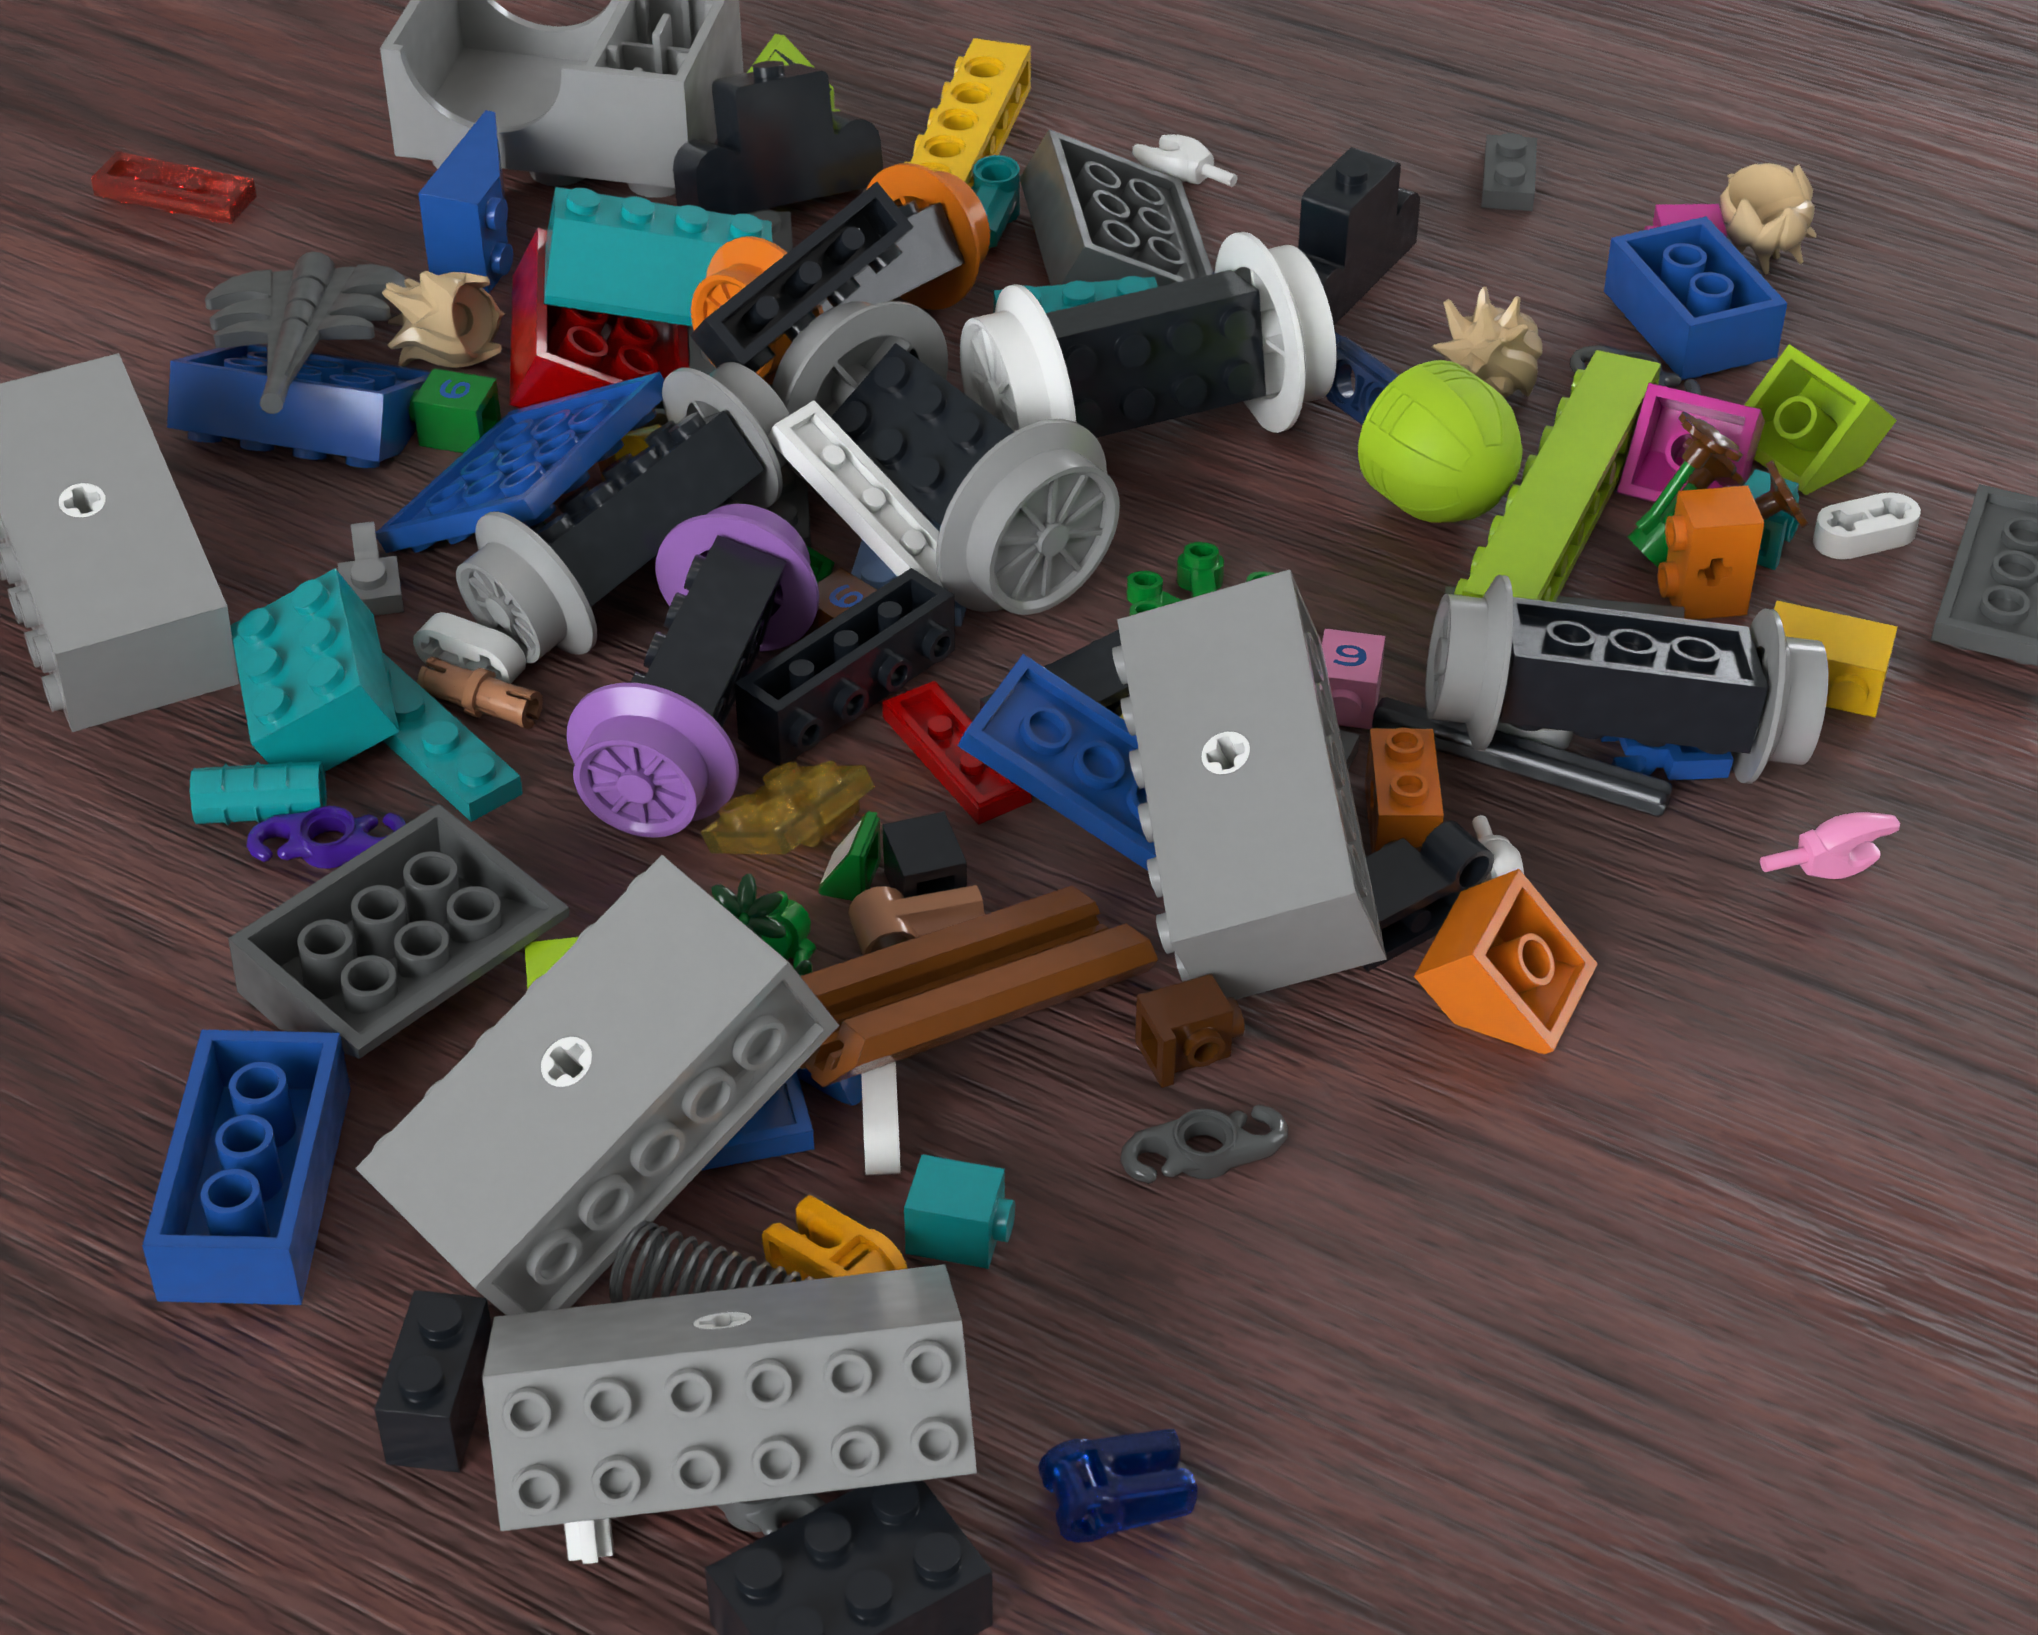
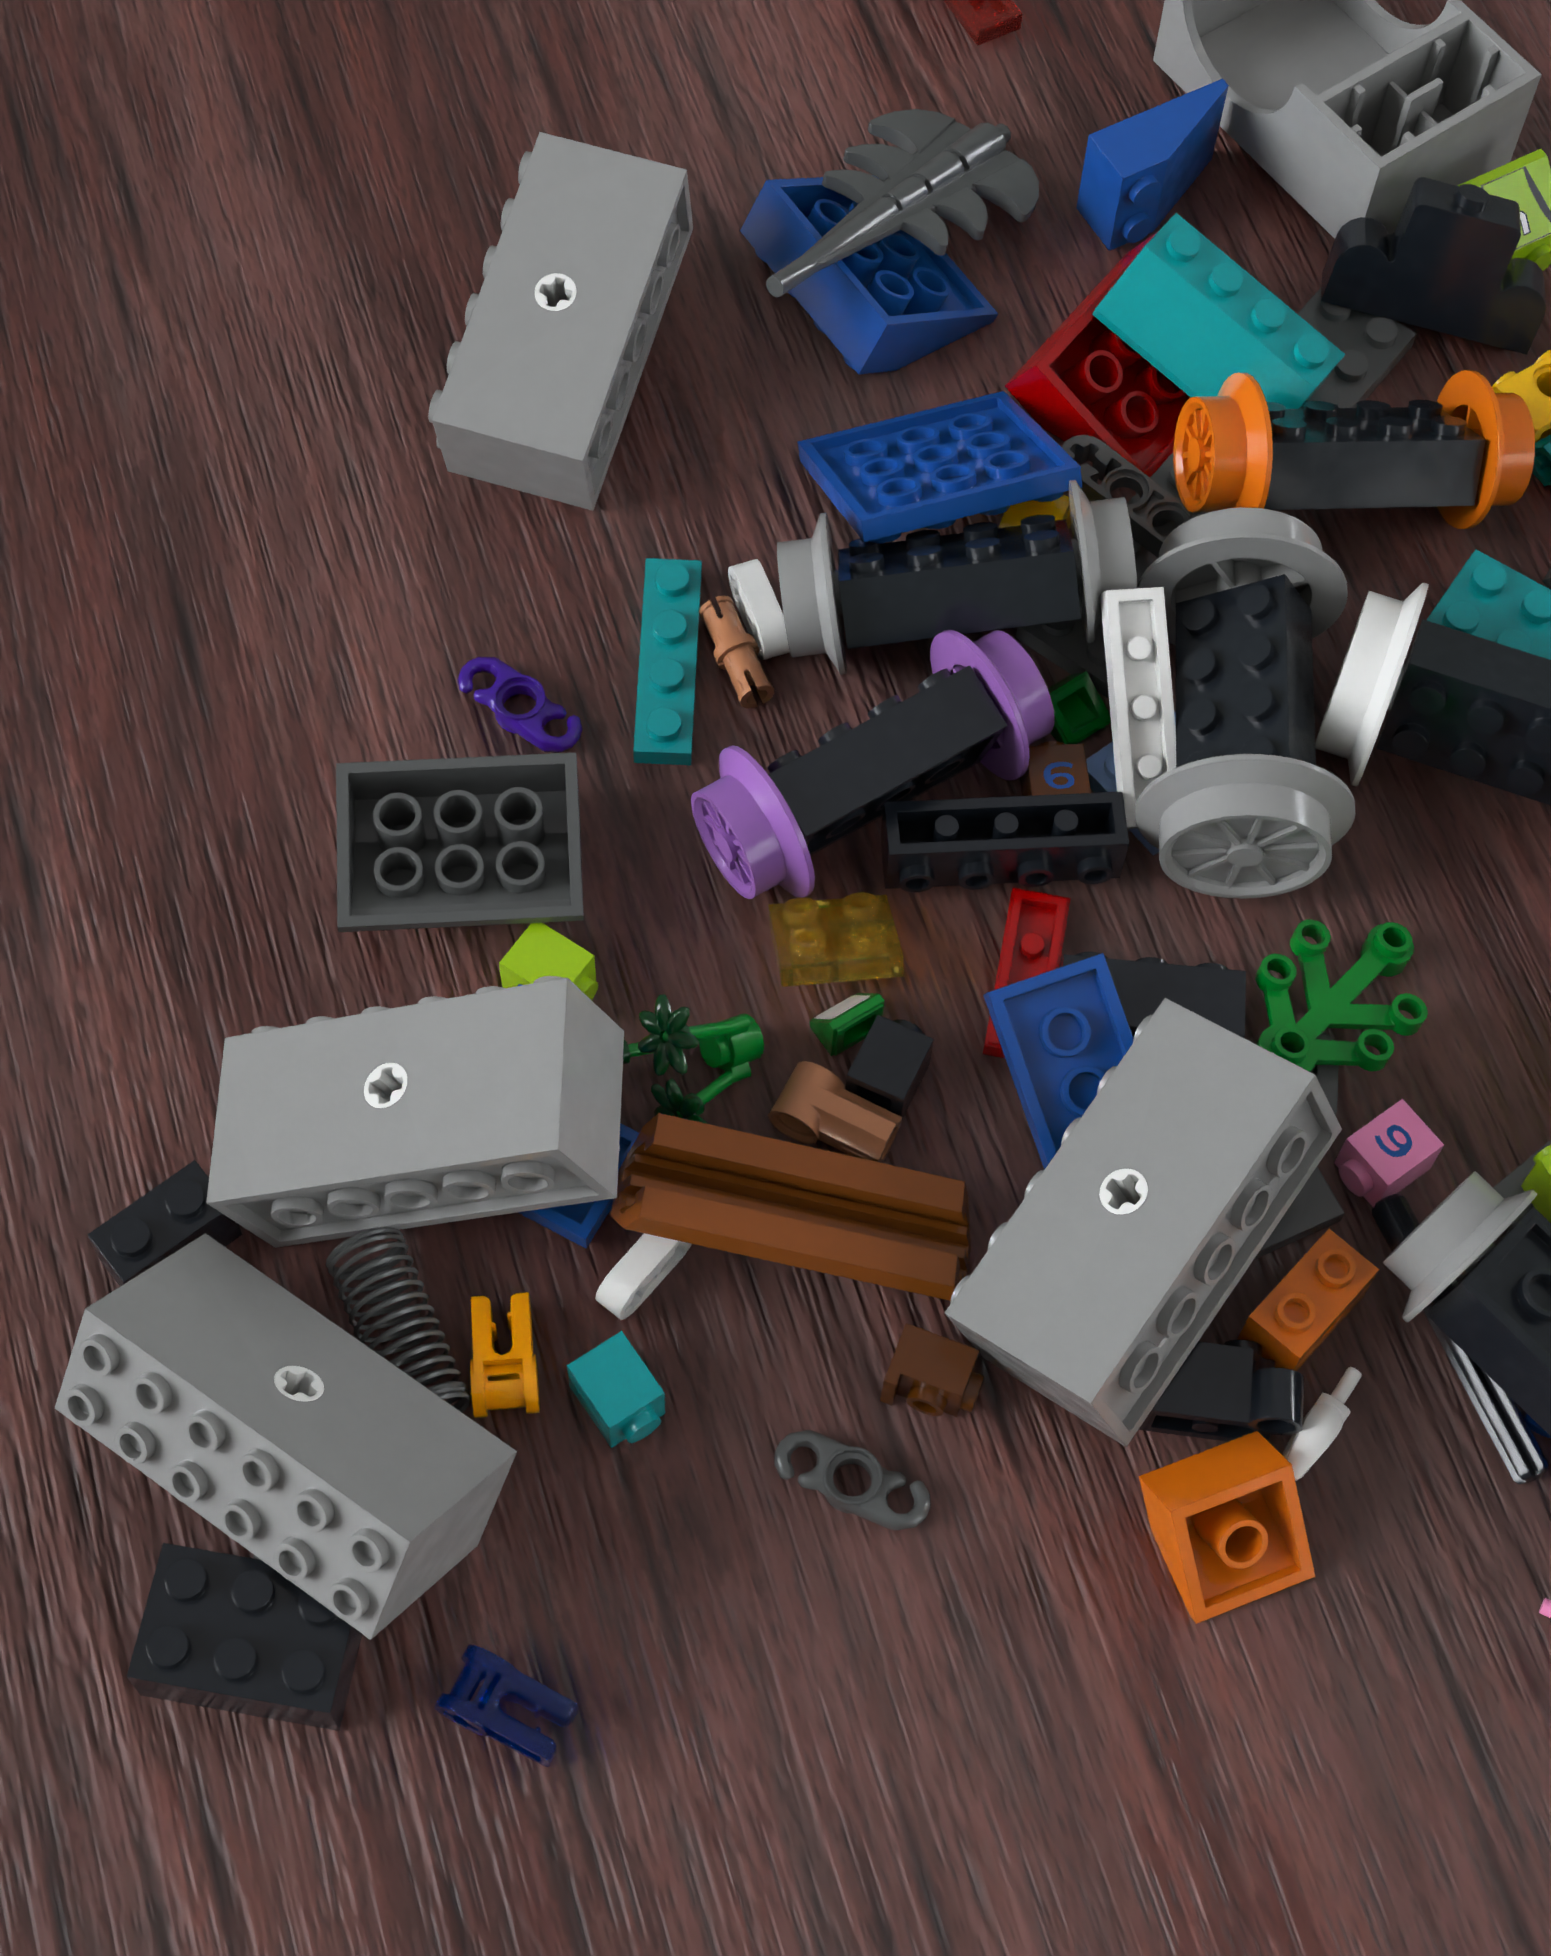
camera: 40 degrees right, 20 degrees up
blue brick [142,1029,351,1305] -> none
teal axle [190,760,327,825] -> none
teal brick [230,568,400,771] -> none
light grey plate [338,521,404,616] -> none
tan hair [382,271,505,368] -> none
green brick [409,368,501,453] -> none
black brick [690,182,914,373] -> none

